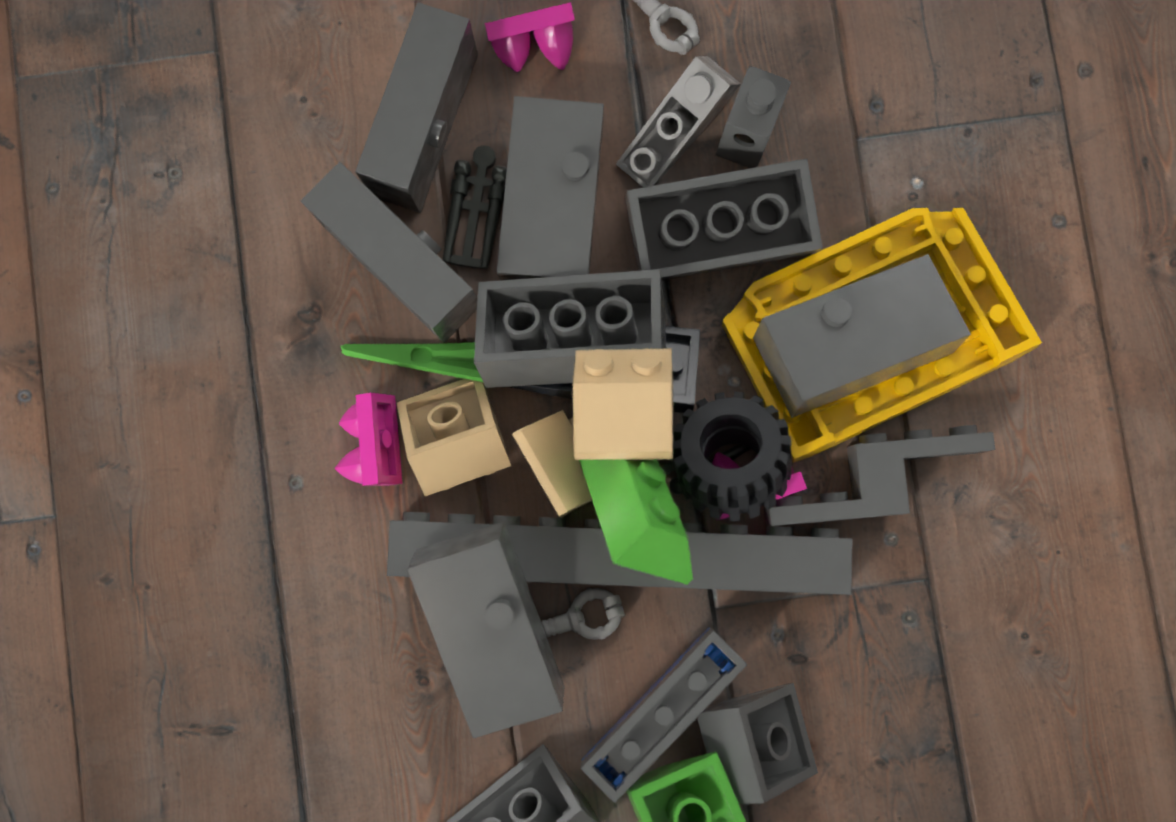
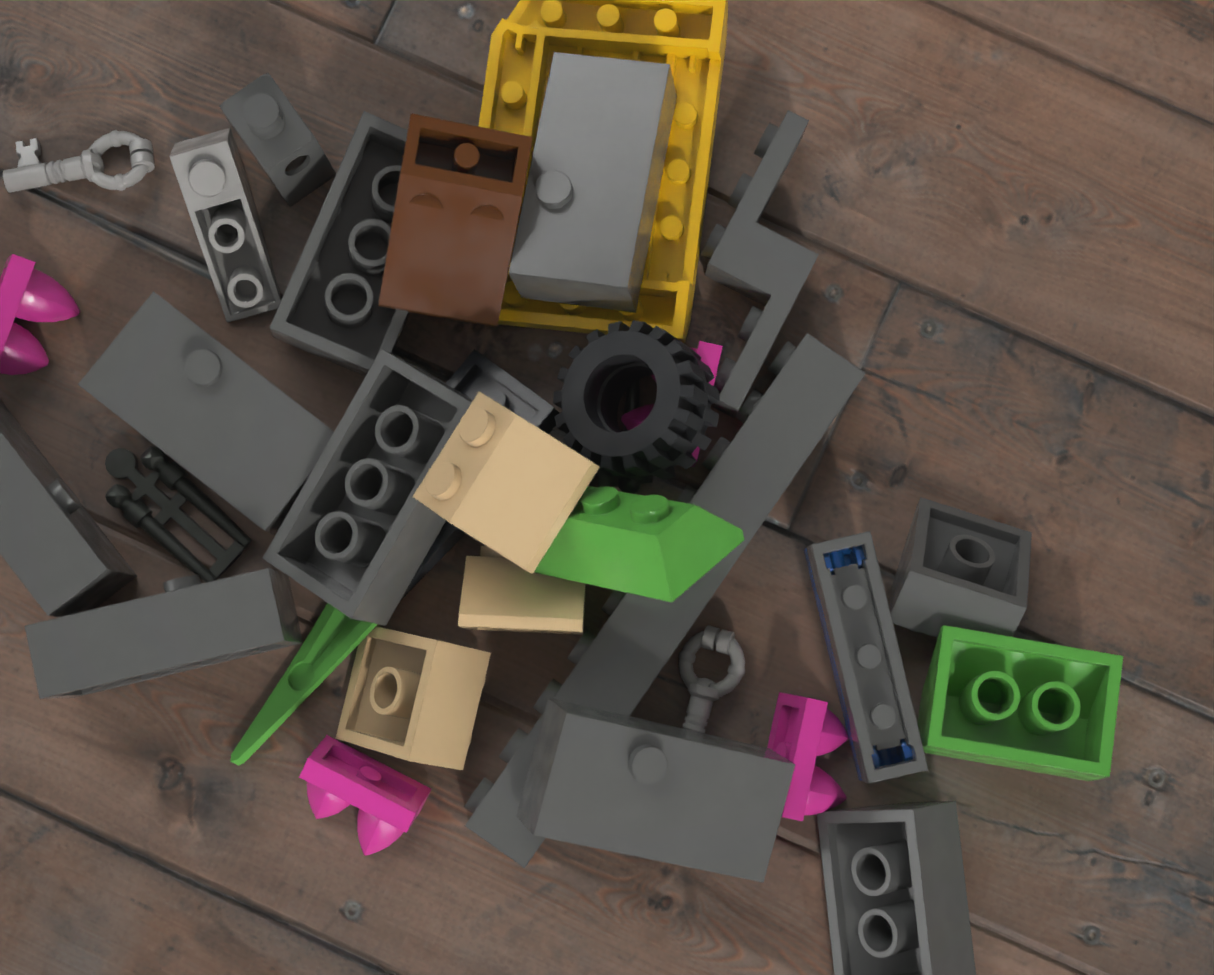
camera: 65 degrees left, 0 degrees up
none -> reddish brown slope [378,113,533,328]
none -> dark pink tile [767,692,849,821]

